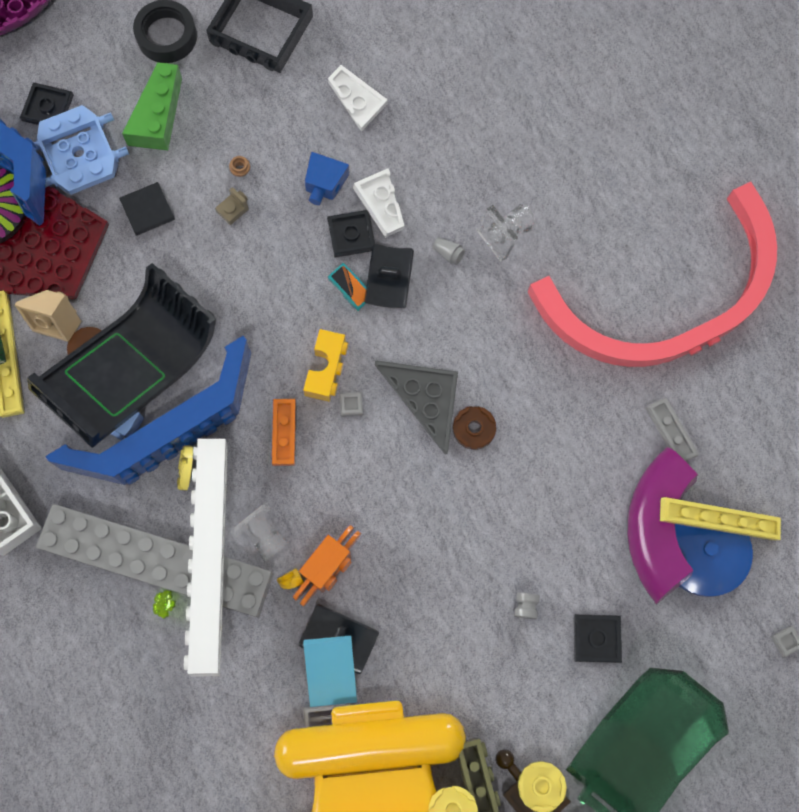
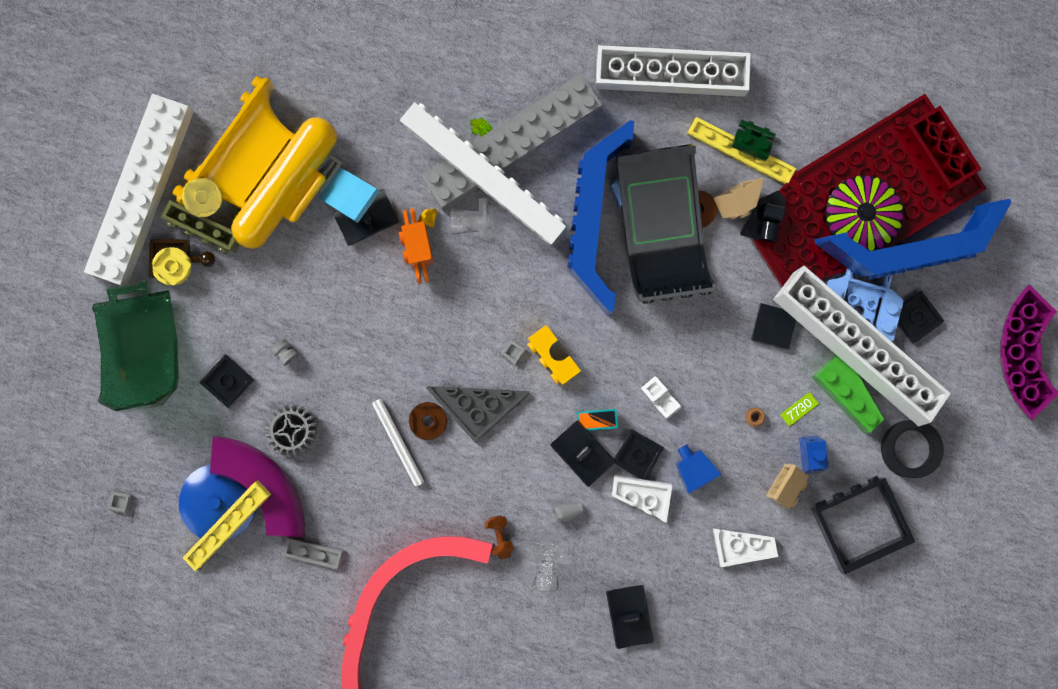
camera: 130 degrees right, 10 degrees up
light yellow tile [177,445,193,491] -> none
dark tan bracket [215,187,249,225] -> none
orange plate [272,399,296,466] -> none
none -> light grey gear [265,404,318,457]
none -> white axle [372,399,424,486]
none -> dark orange piece [485,515,514,560]
none -> black shield [606,585,654,649]
none -> white slope [641,376,681,420]
none -> black panel [740,190,786,243]
none -> tan slope [766,464,809,509]
none -> white brick [773,266,951,426]
none -> lime sticker [780,392,819,426]
none -> blue torso [799,436,828,474]

